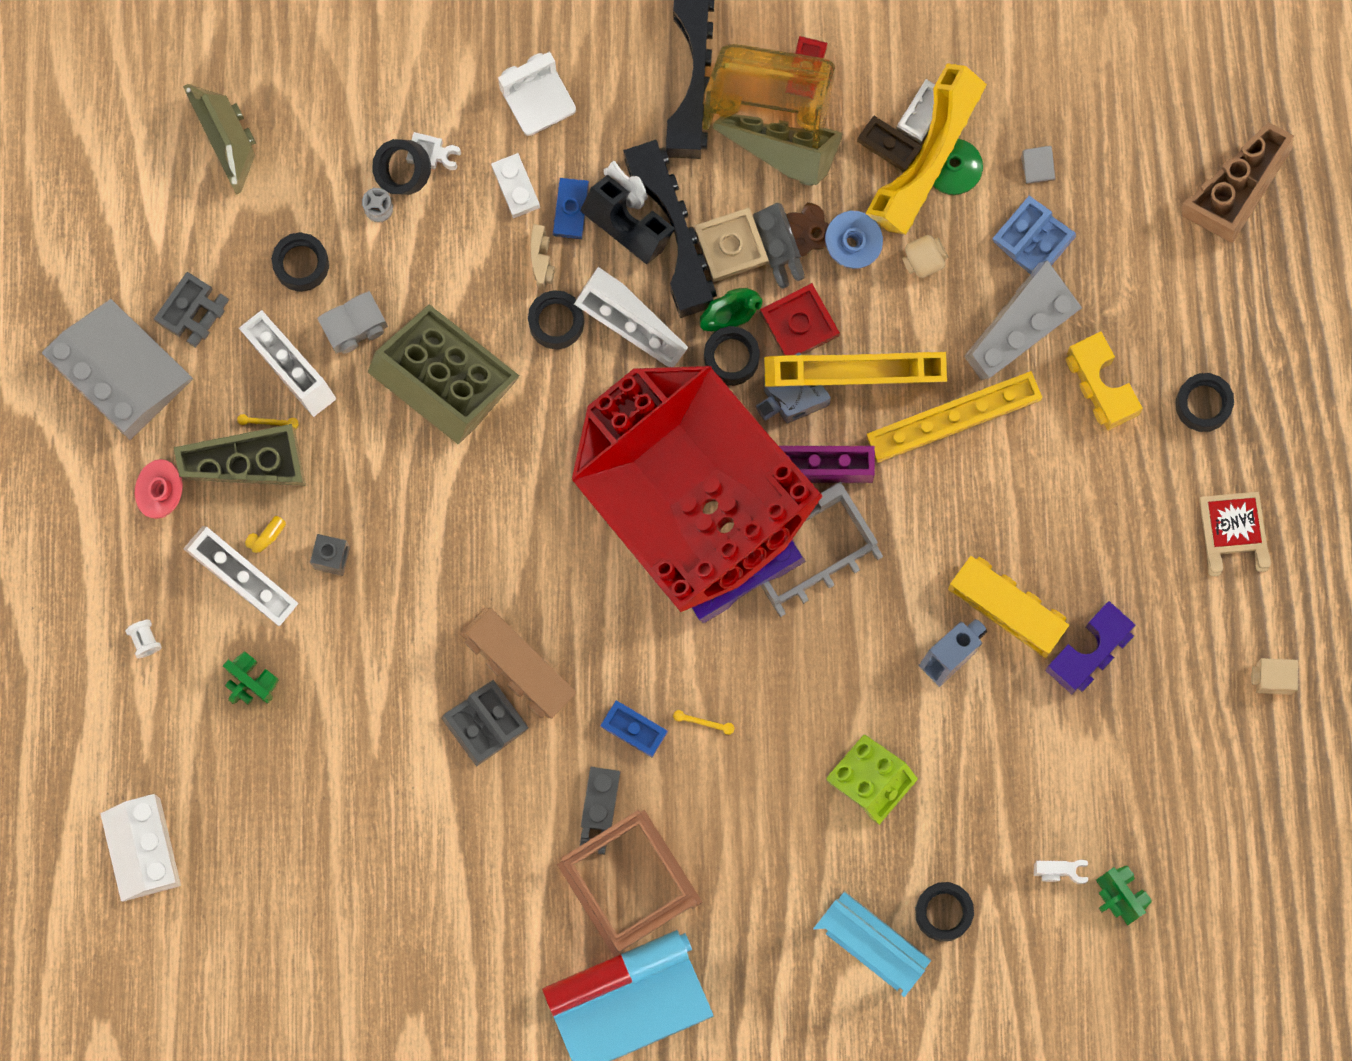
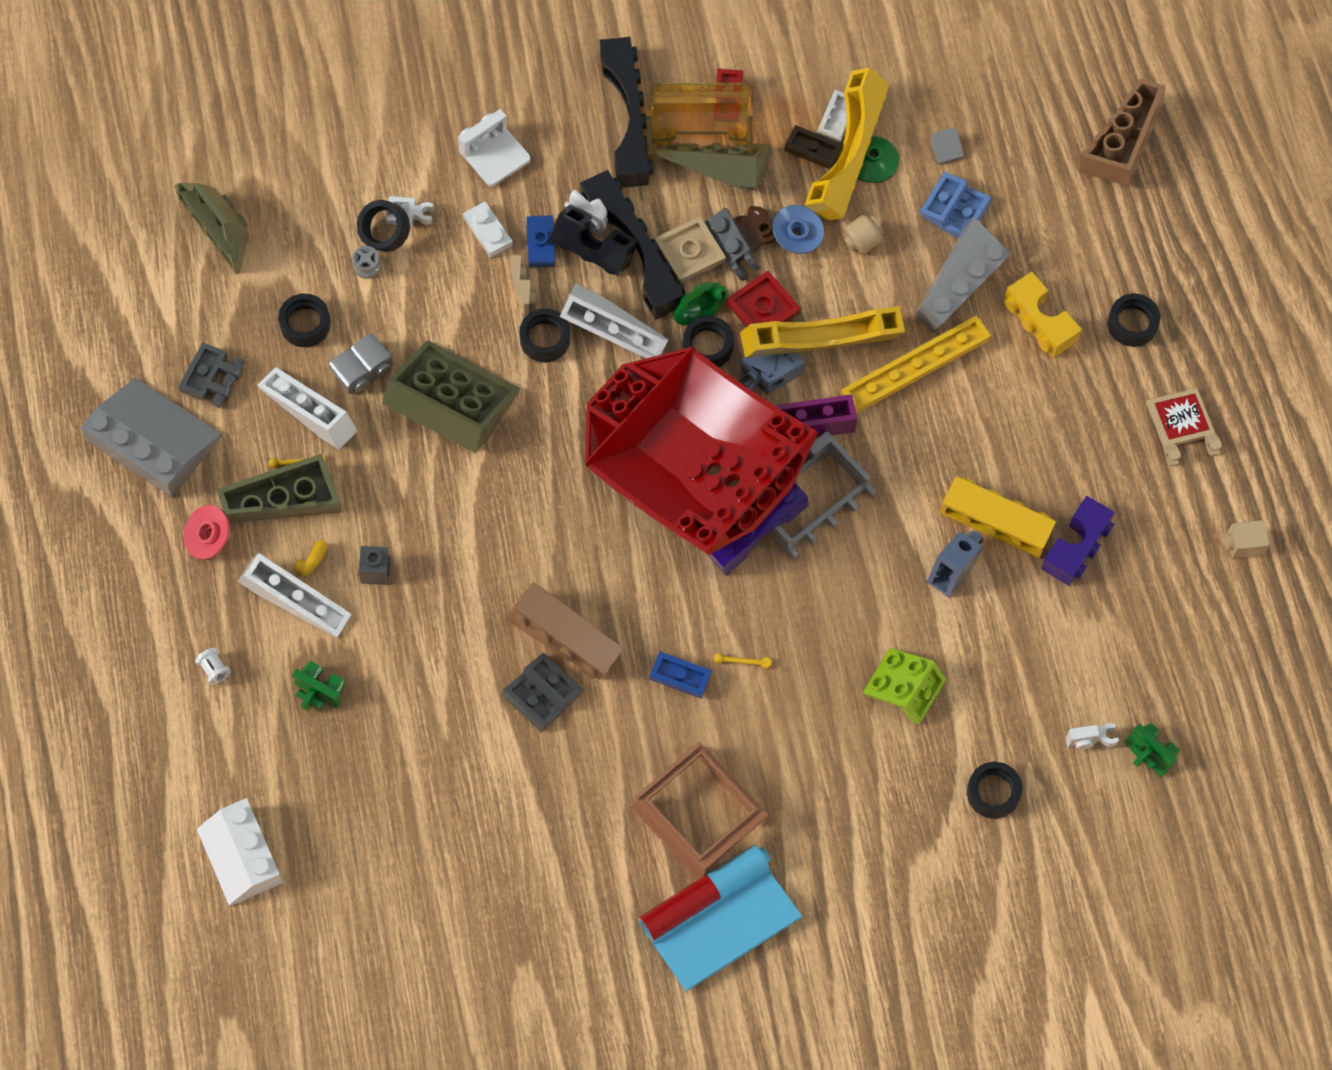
camera: 15 degrees left, 10 degrees down
dark grey hinge [580,766,621,855] -> none
medium azure piece [813,891,931,997] -> none

